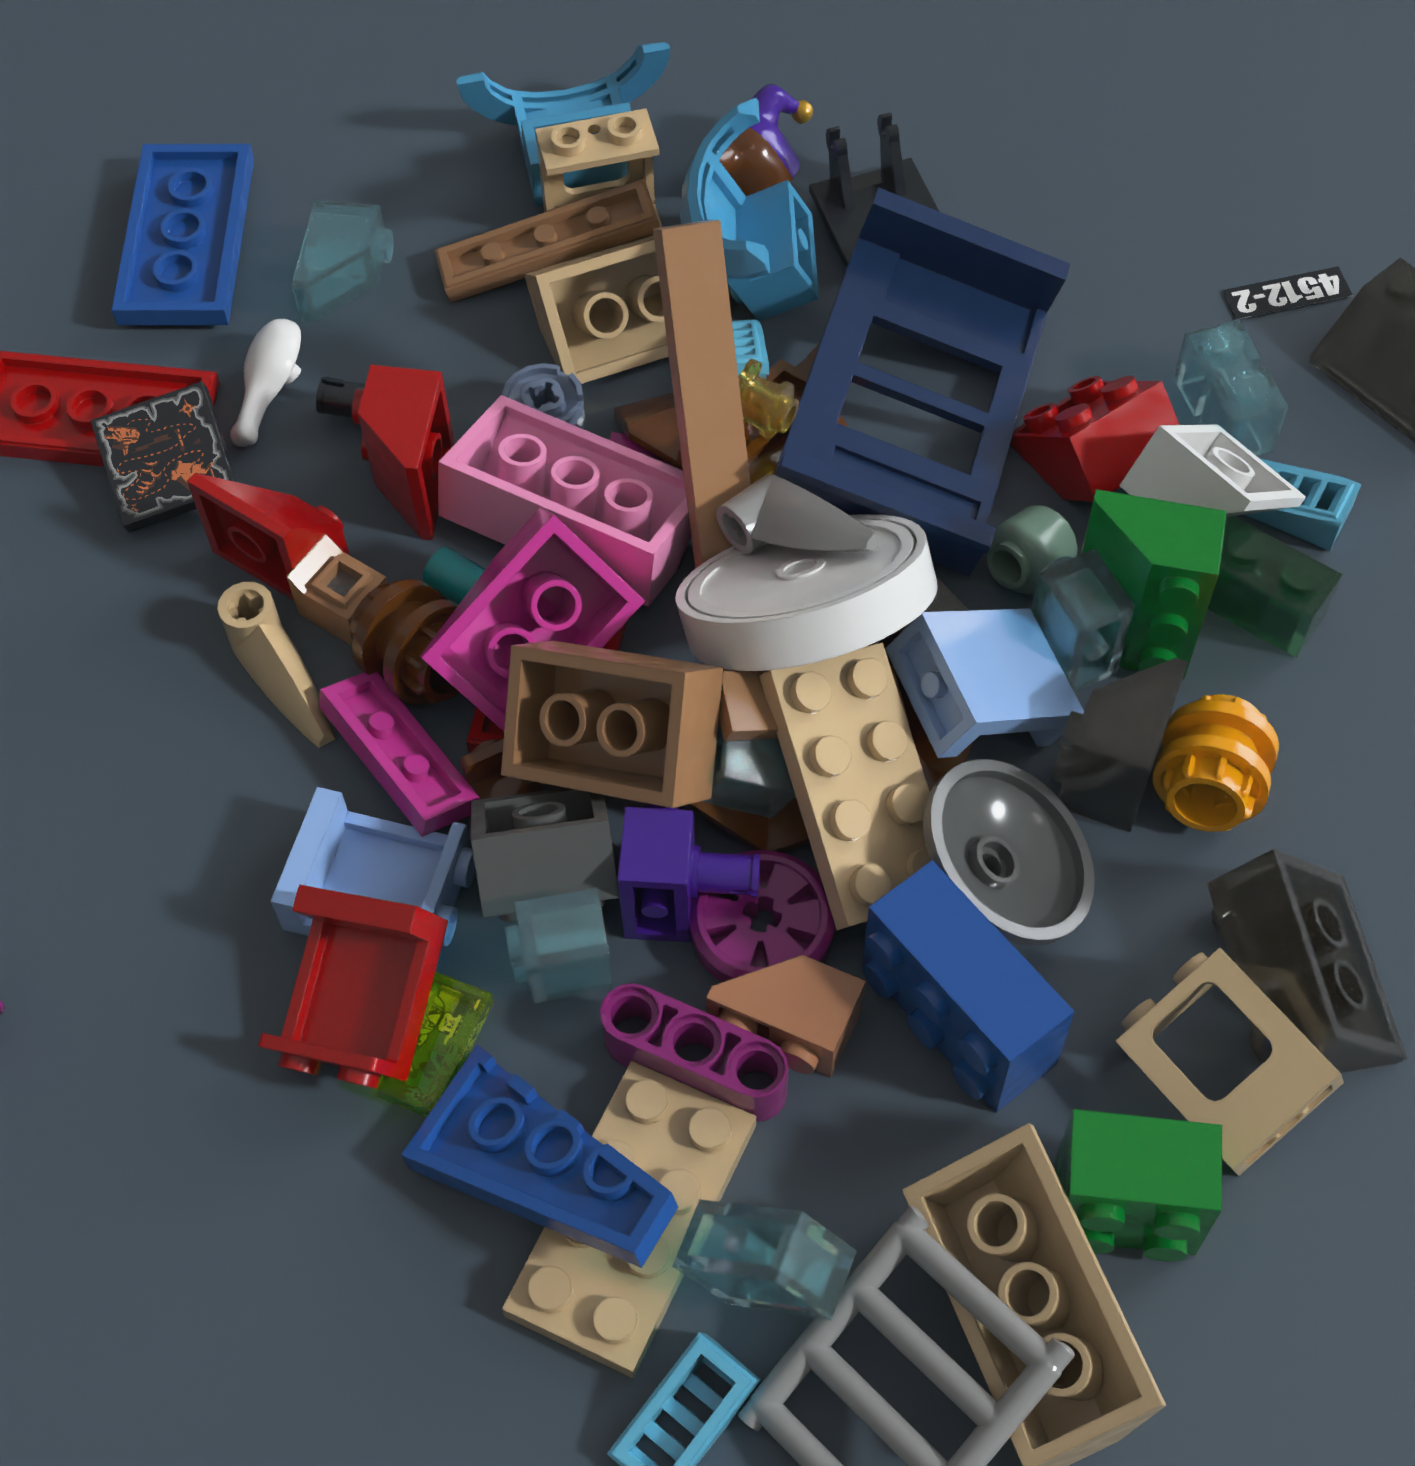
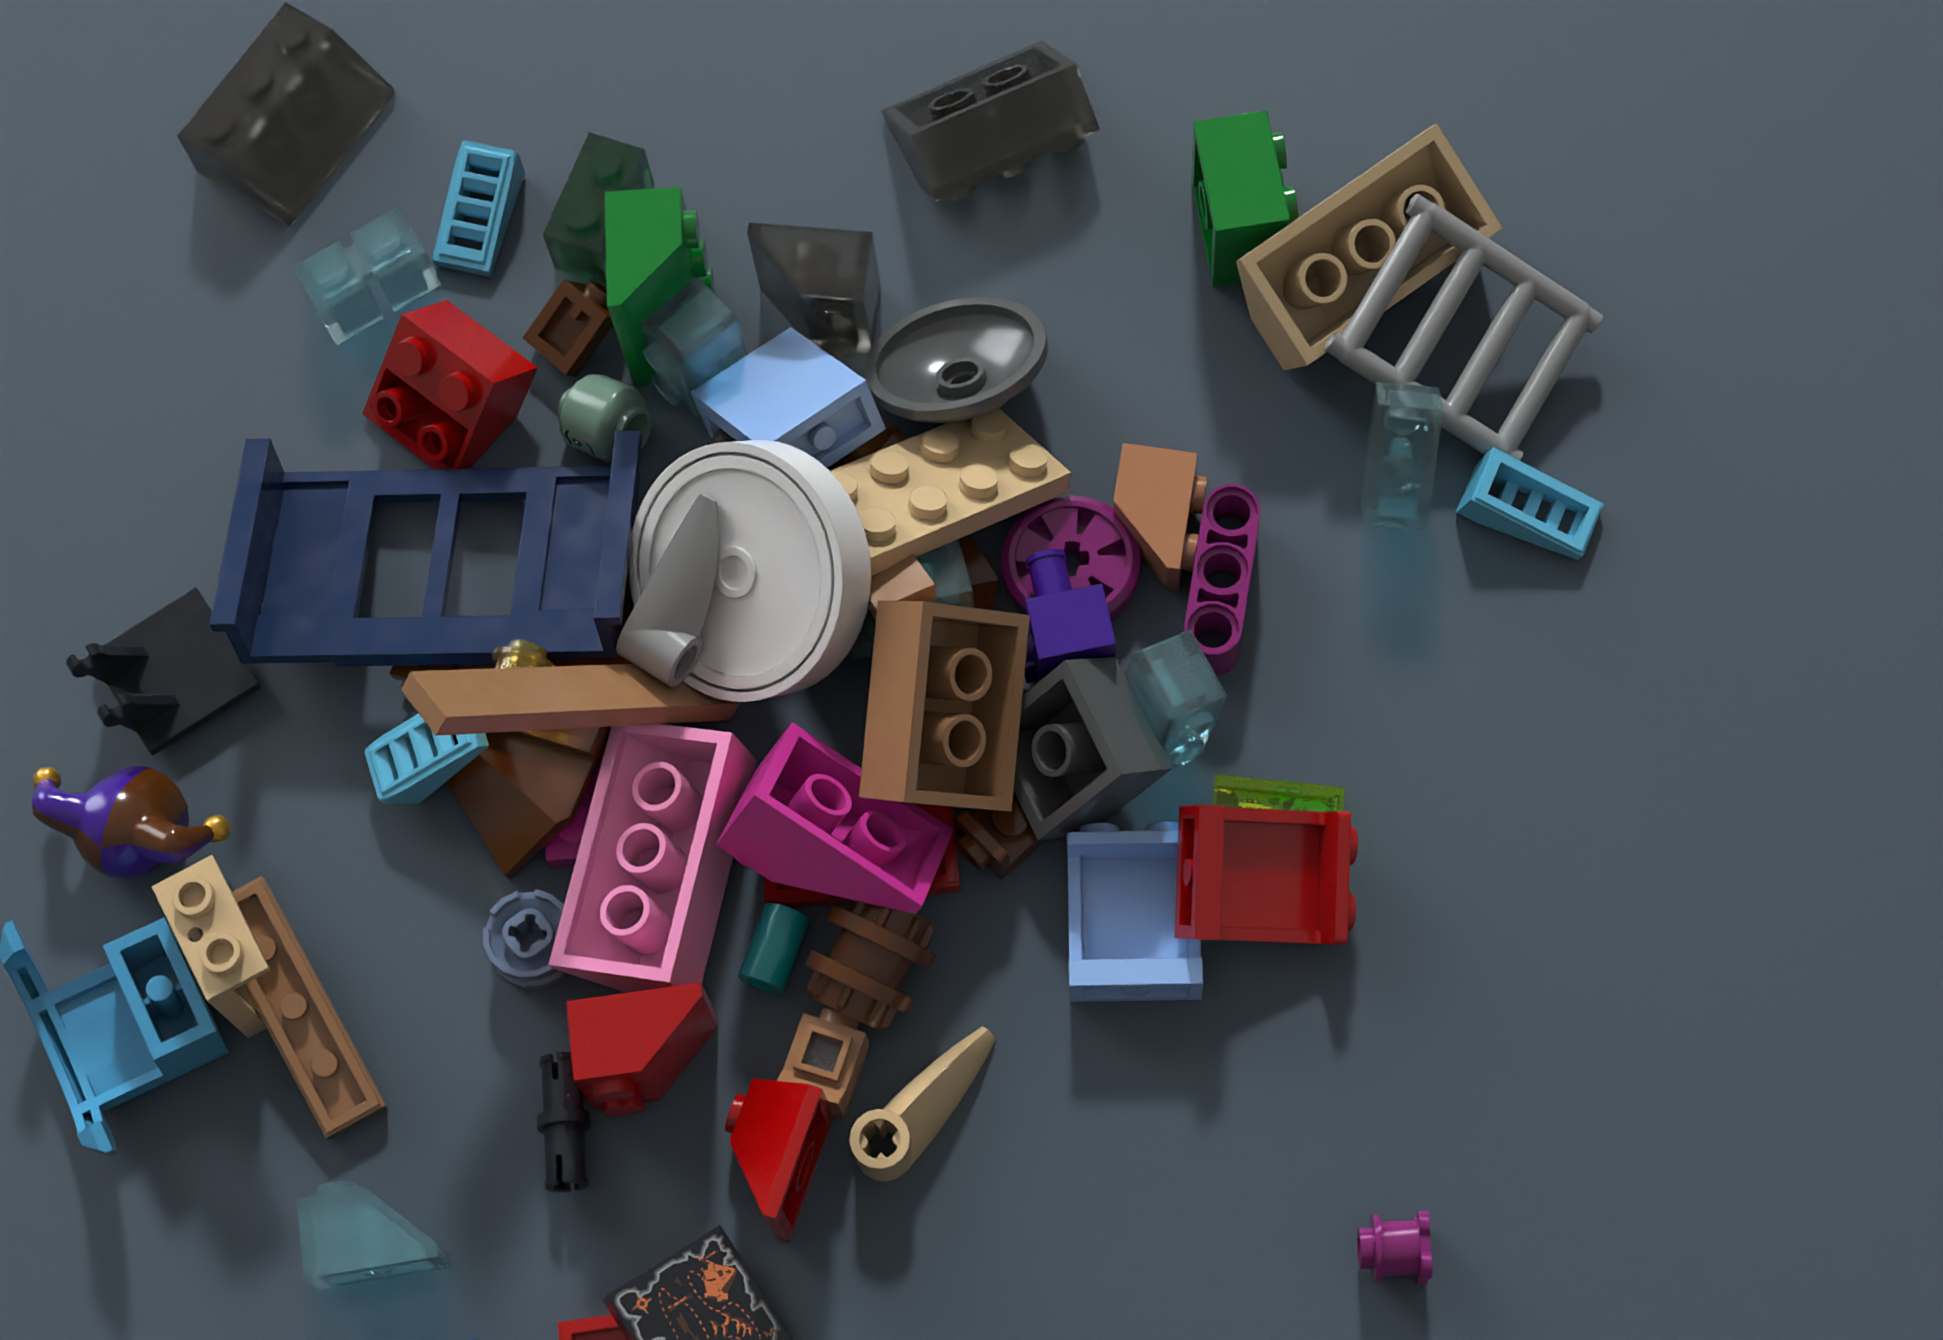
camera: 100 degrees left, 10 degrees up
white piece [230,319,301,447] -> none
dark pink plate [318,671,479,837] -> none
blue wing [401,1044,678,1268] -> none
tan plate [502,1061,756,1379] -> none
tan slope [524,235,669,384] -> none
dark azure piece [680,98,819,321] -> none
blue brick [862,860,1075,1113] -> none
tan window [1116,948,1344,1176] -> none
white slope [1120,424,1306,517] -> none
light orange piece [1153,694,1279,832] -> none
black sticker [1223,266,1353,319] -> none

